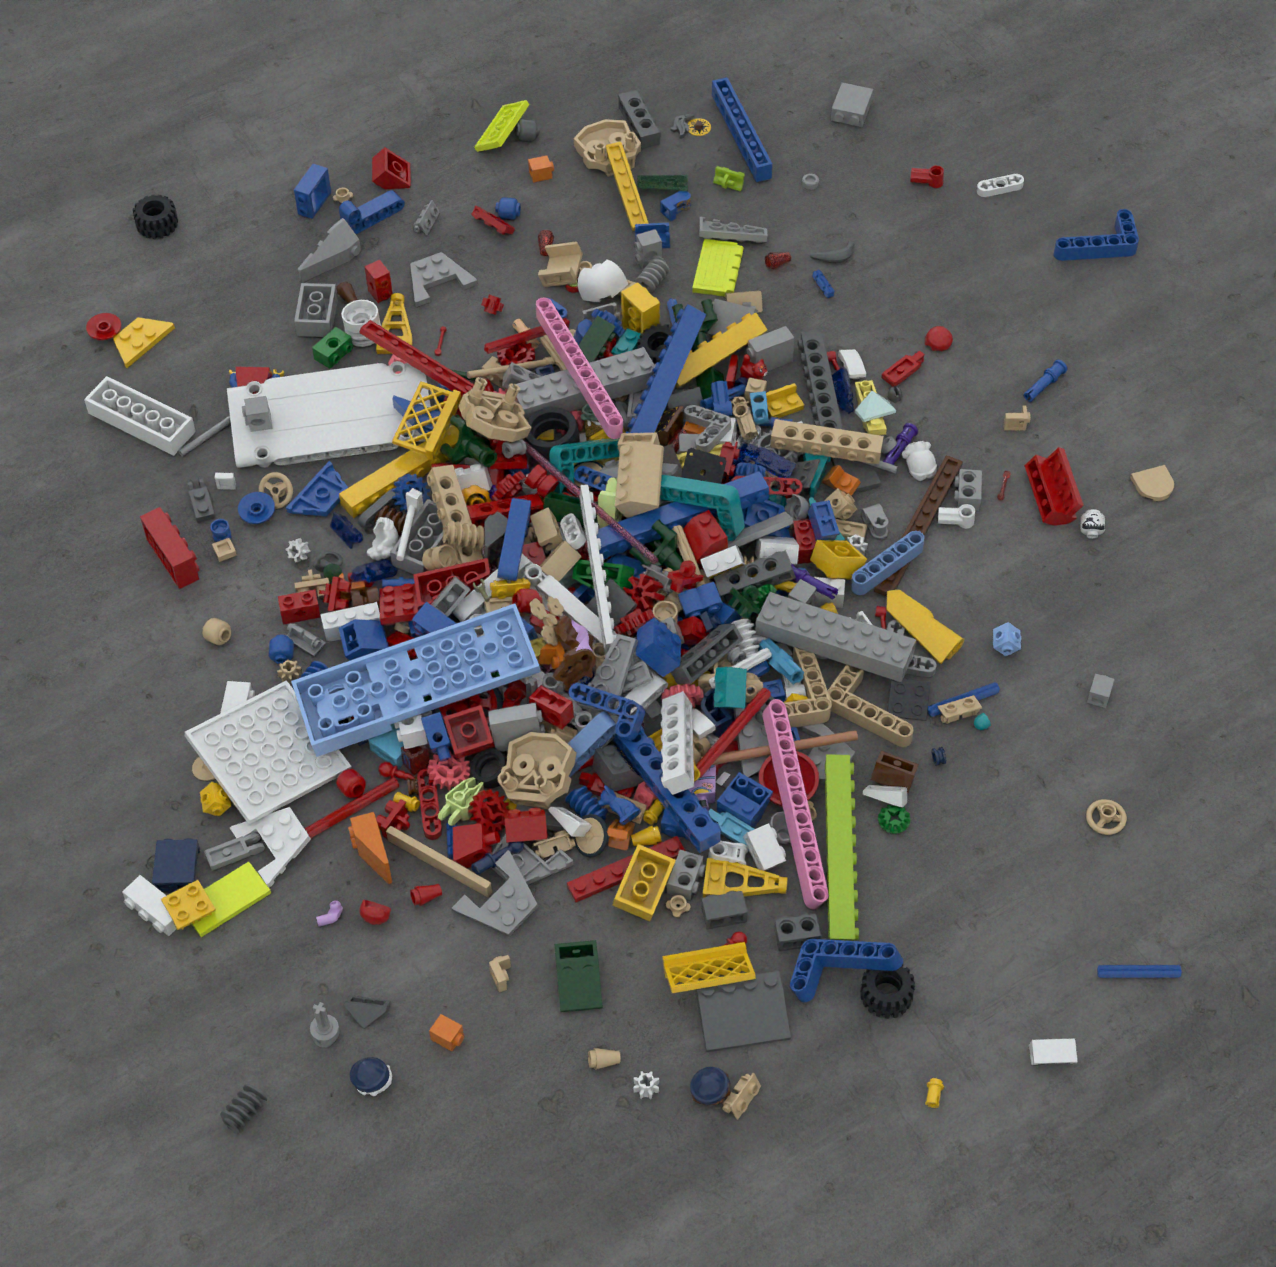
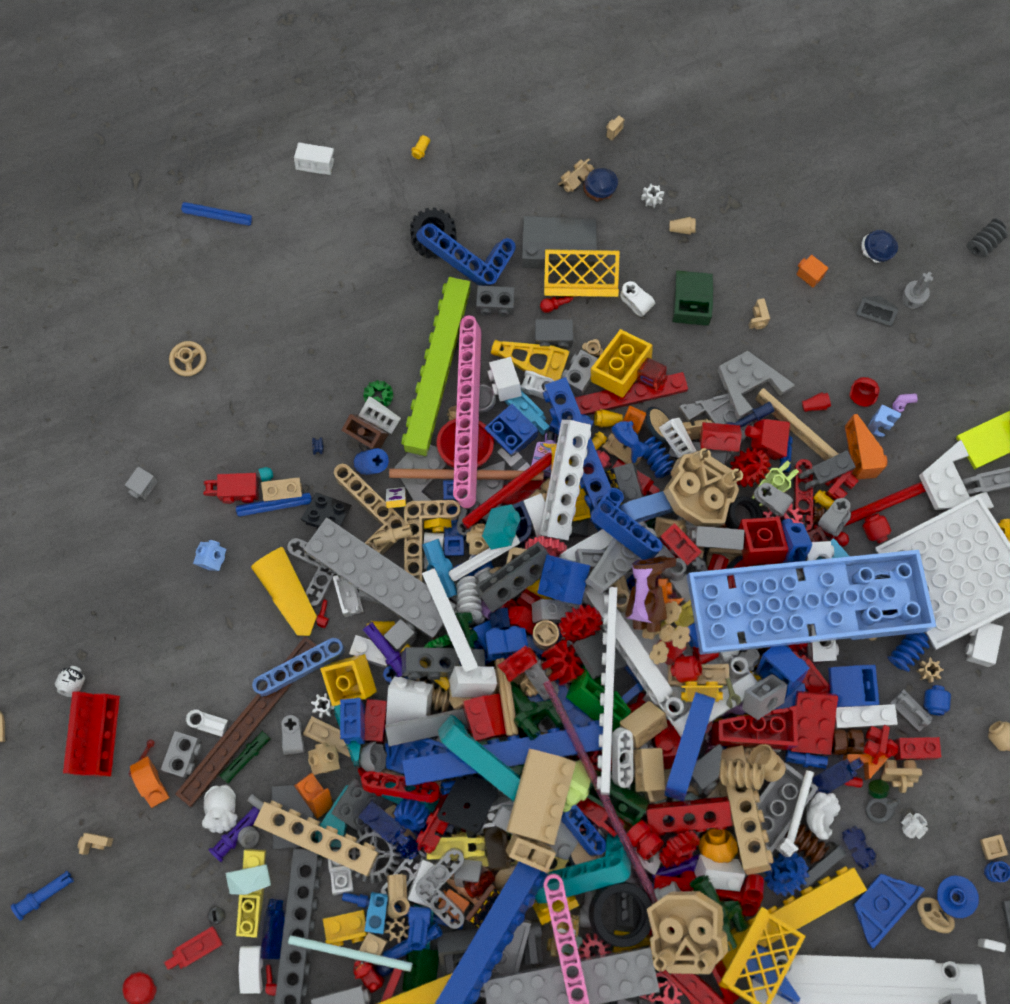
camera: 170 degrees left, 20 degrees up
none -> orange brick [130,756,169,808]
none -> red brick [203,473,259,504]
none -> dark green pin [219,731,271,784]
none -> light aqua piece [288,935,412,972]
none -> blue piece [354,448,389,475]
none -> tan pin [372,524,413,547]
none -> tile [386,487,406,508]
none -> white sticker [422,568,478,672]
none -> tan plate [606,116,624,140]
none -> white piece [620,281,655,317]
none -> clear red brick [637,357,668,391]
none -> light grey piece [754,483,793,517]
none -> dark grey hinge [798,450,856,490]
none -> light grey piece [818,498,851,536]
none -> light blue hinge [867,405,901,437]

